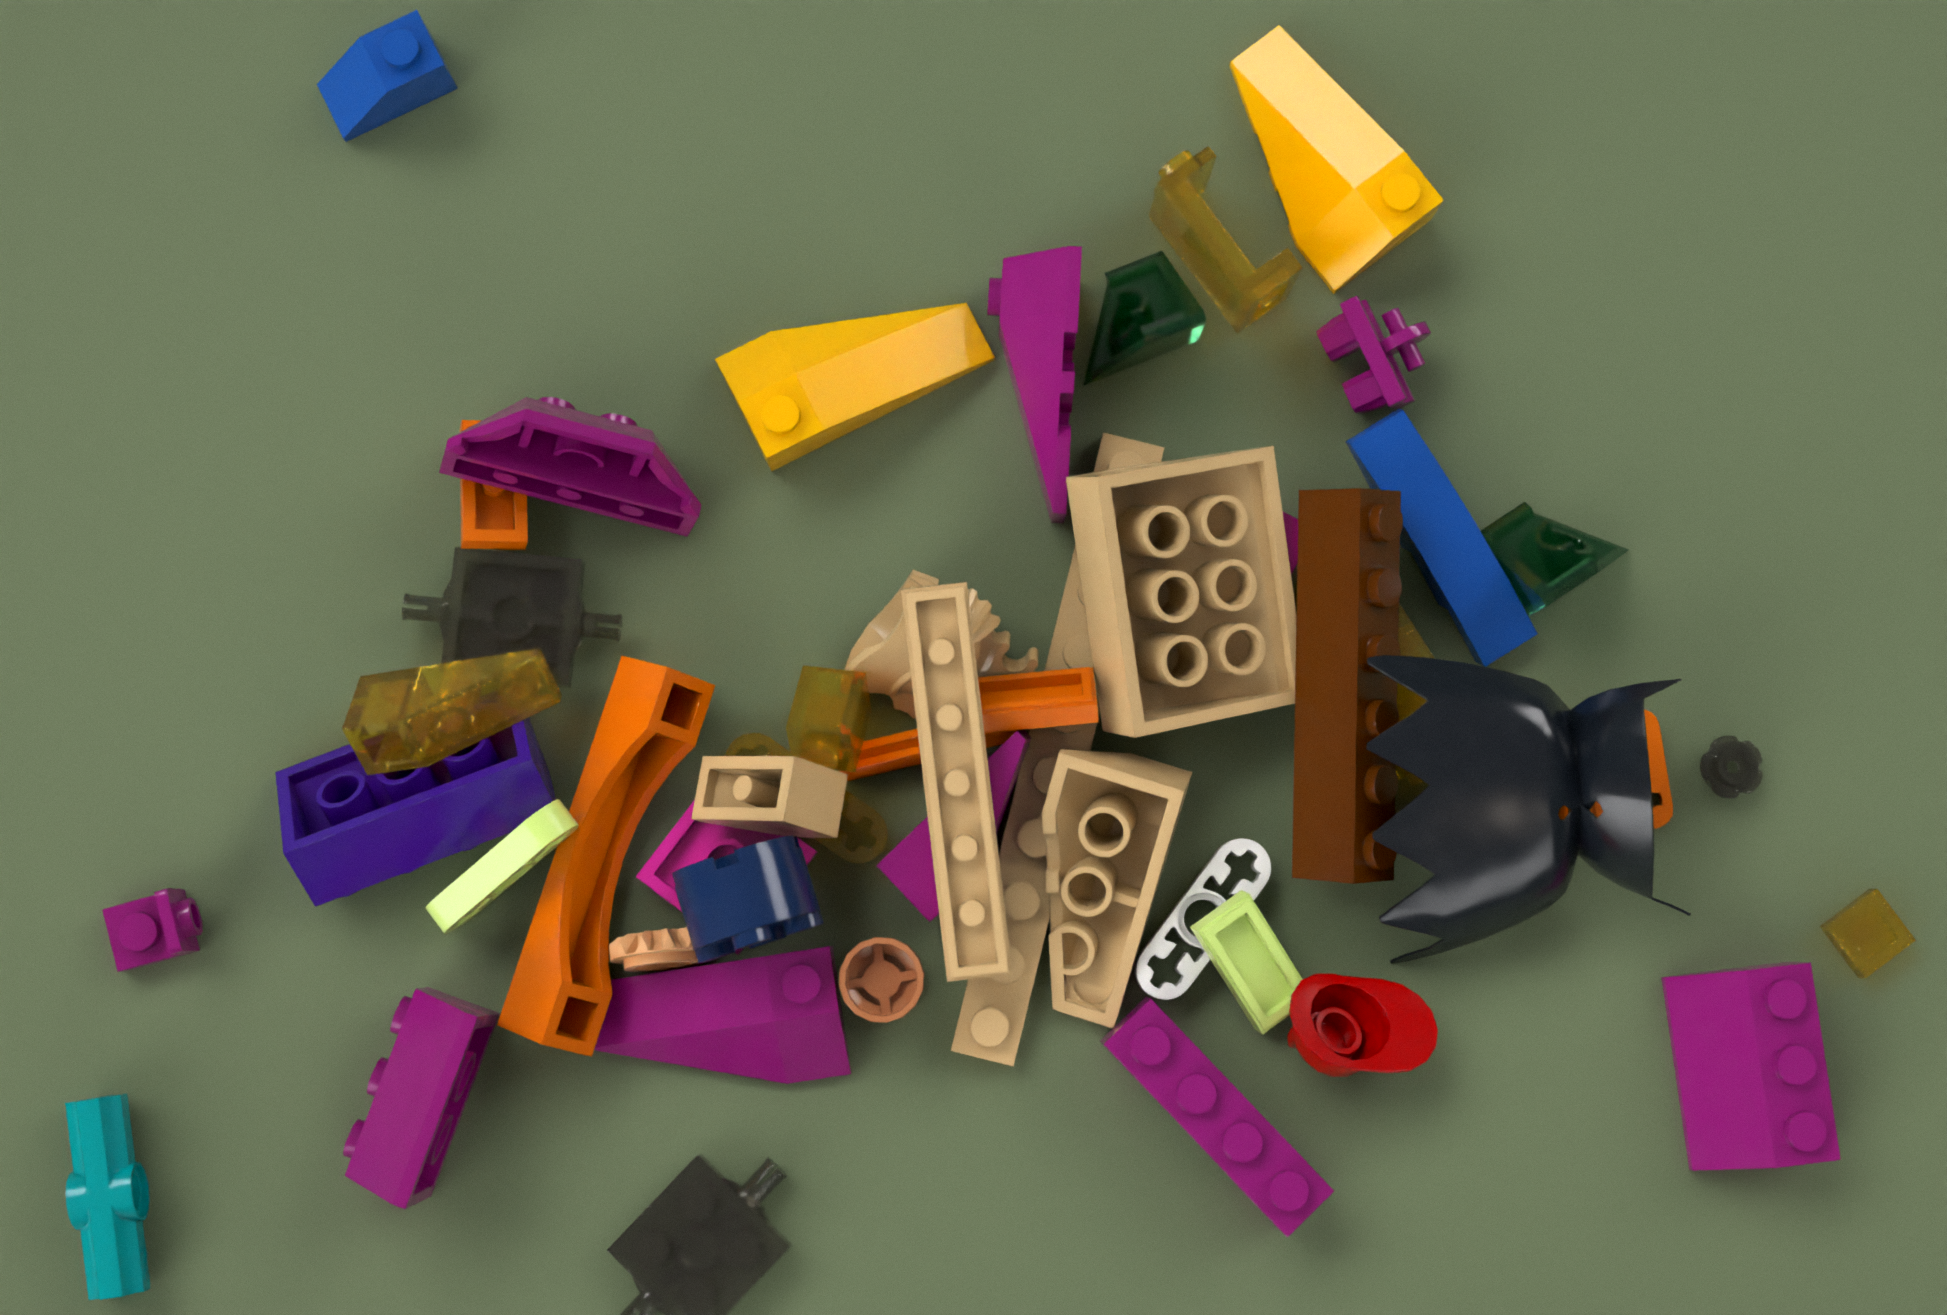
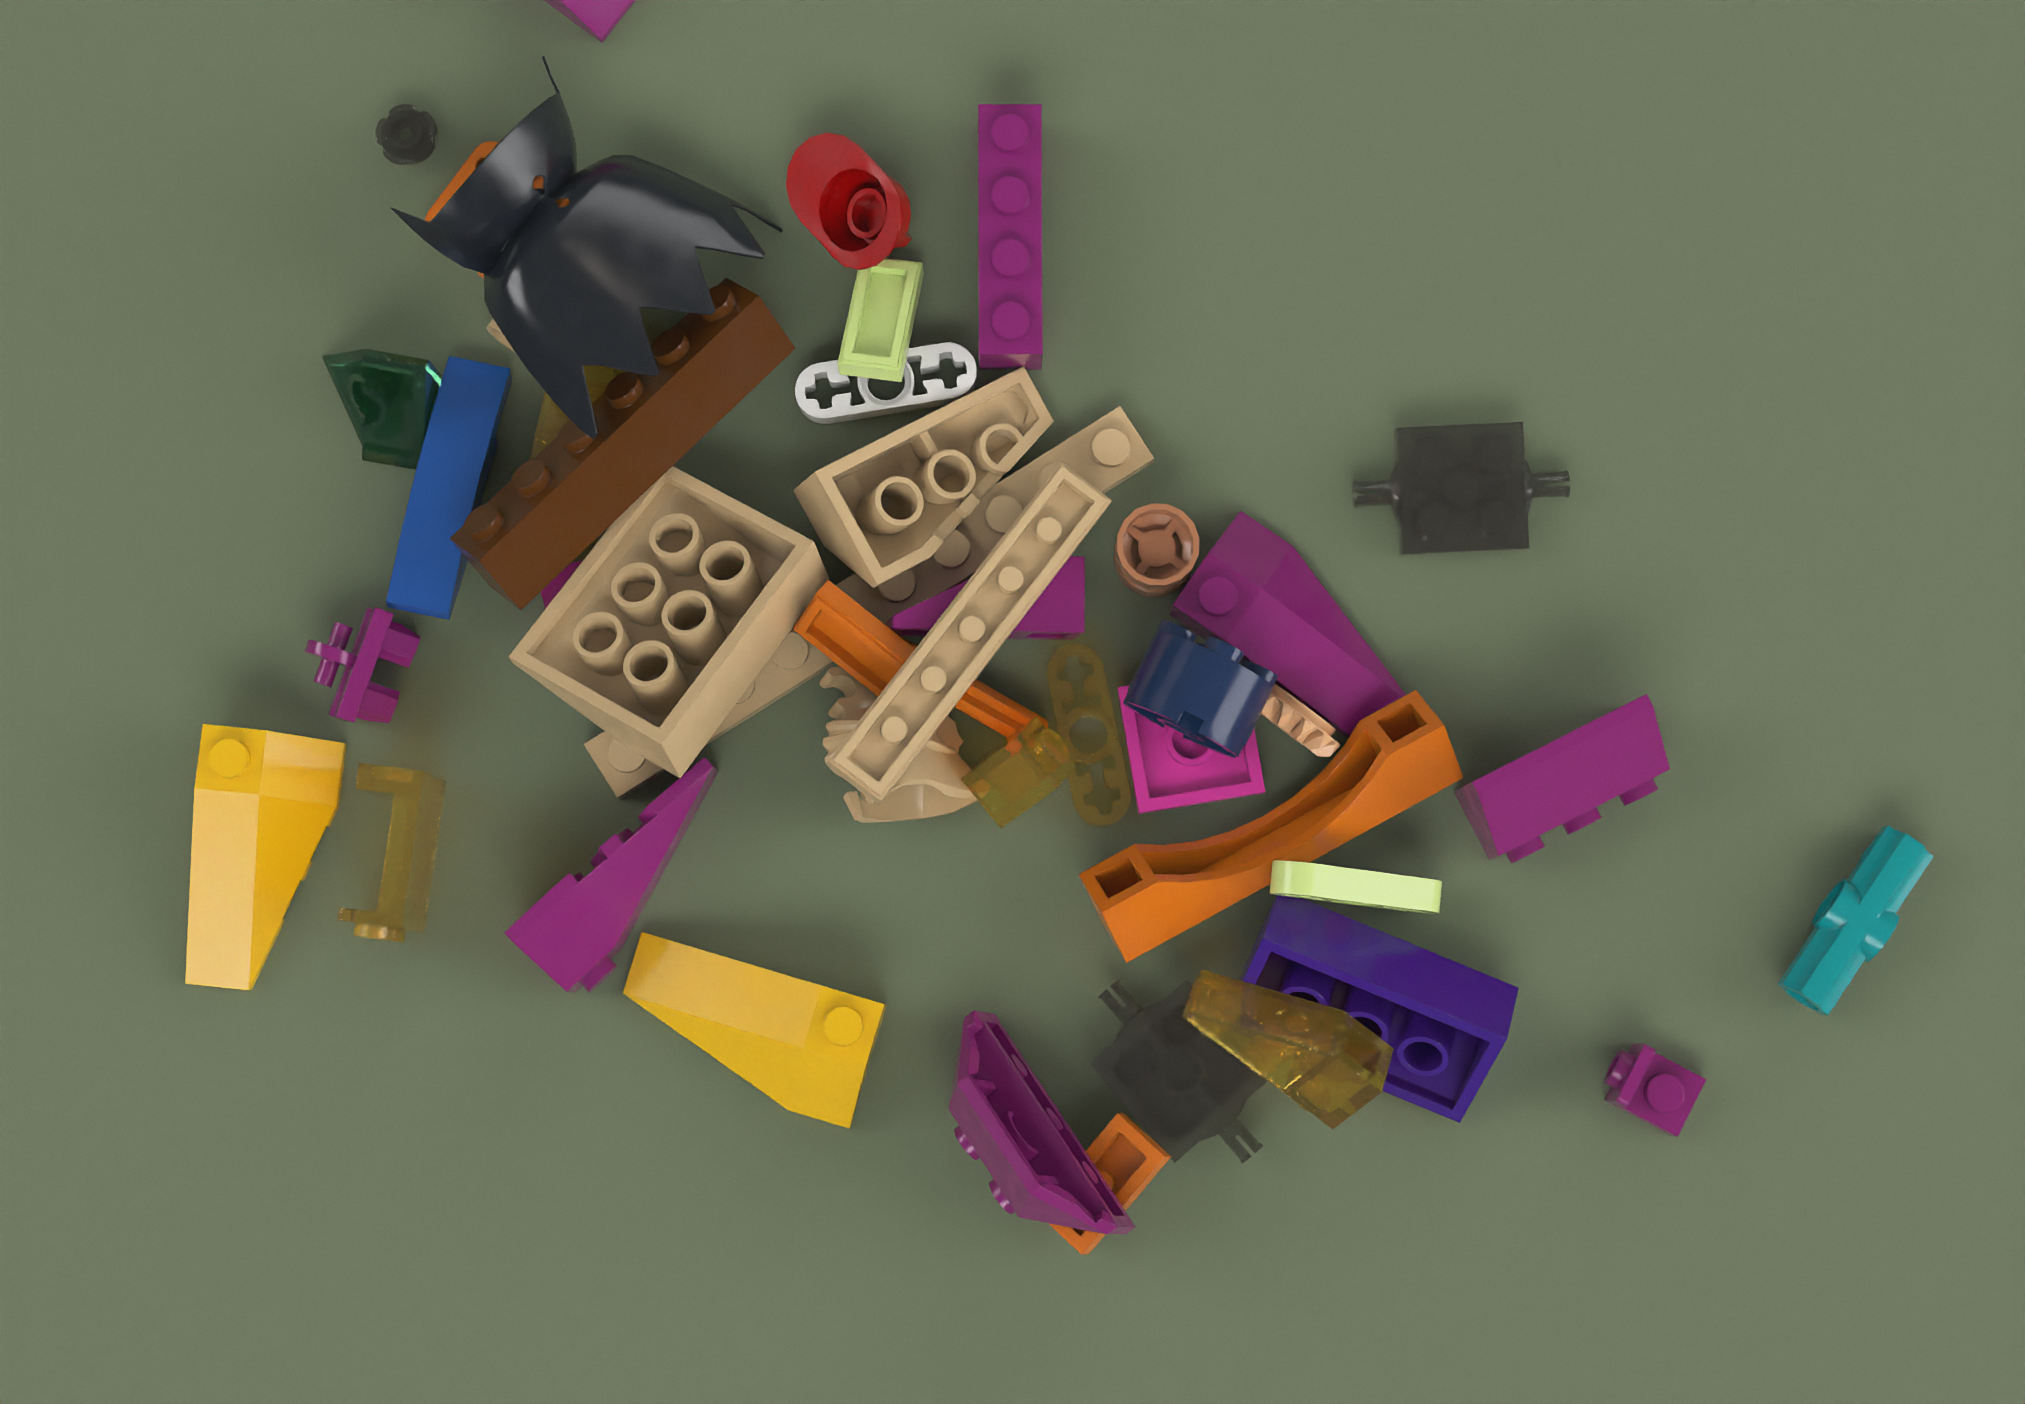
camera: 135 degrees left, 0 degrees up
tan slope [691,756,848,838] -> none
clear green slope [1083,251,1206,386] -> none

